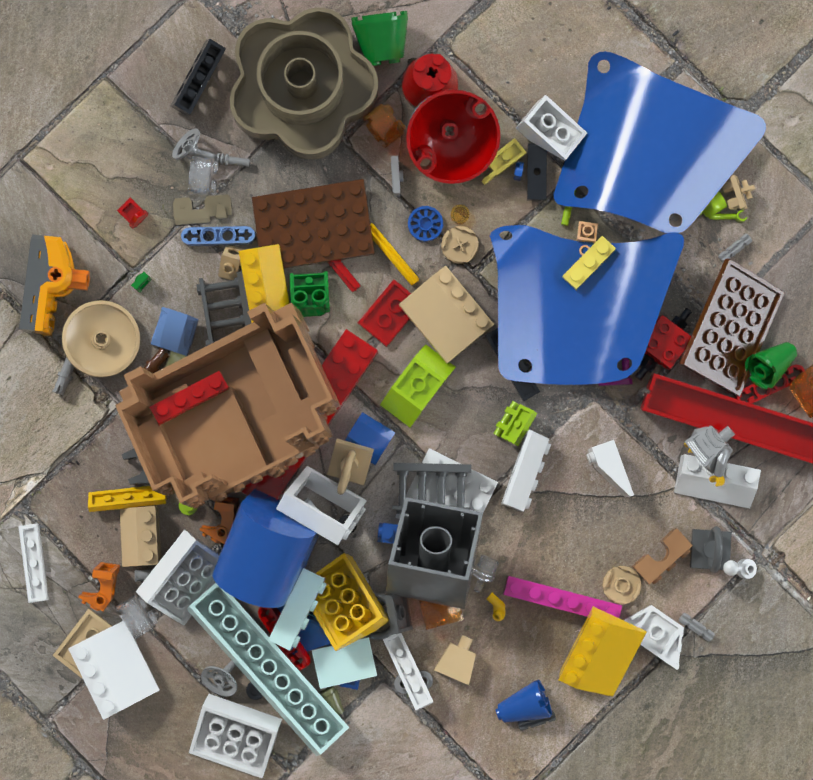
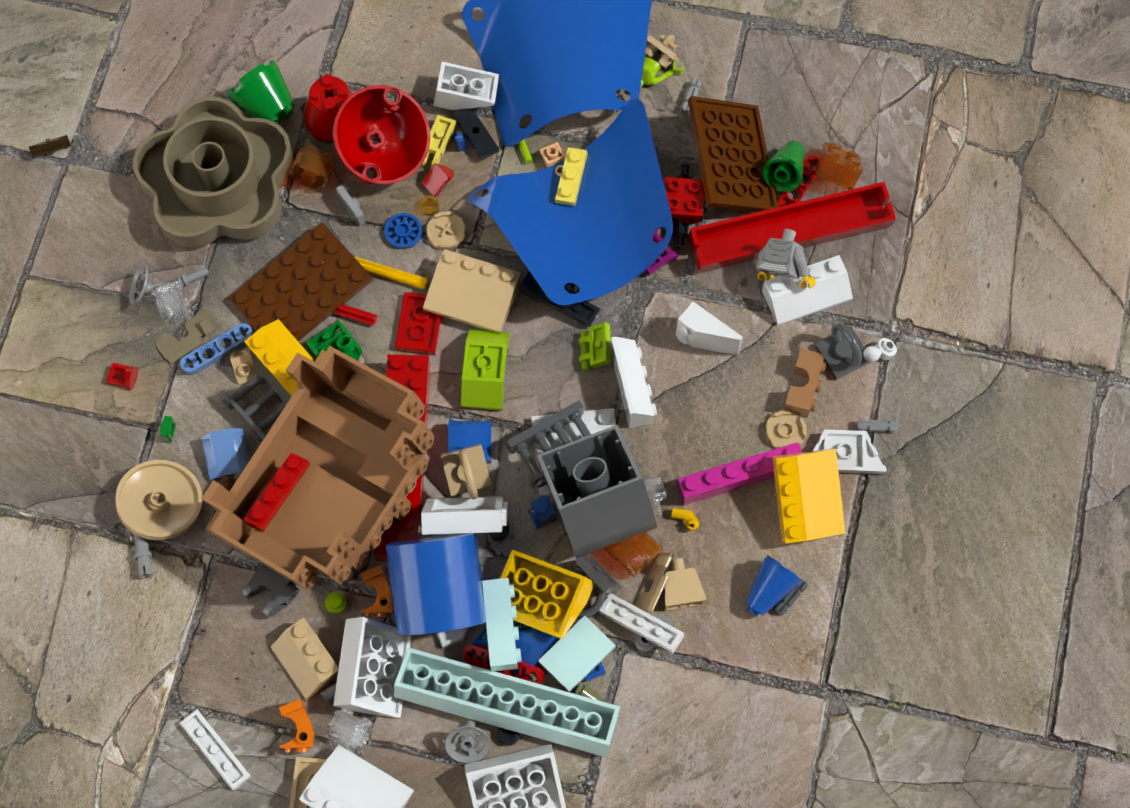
camera: 30 degrees left, 15 degrees down
piece [19,234,90,336] -> none
yellow plate [88,486,167,512] -> none
black brick [170,39,226,116] -> none
none -> tile [421,163,454,196]
none -> tan piece [635,553,672,612]

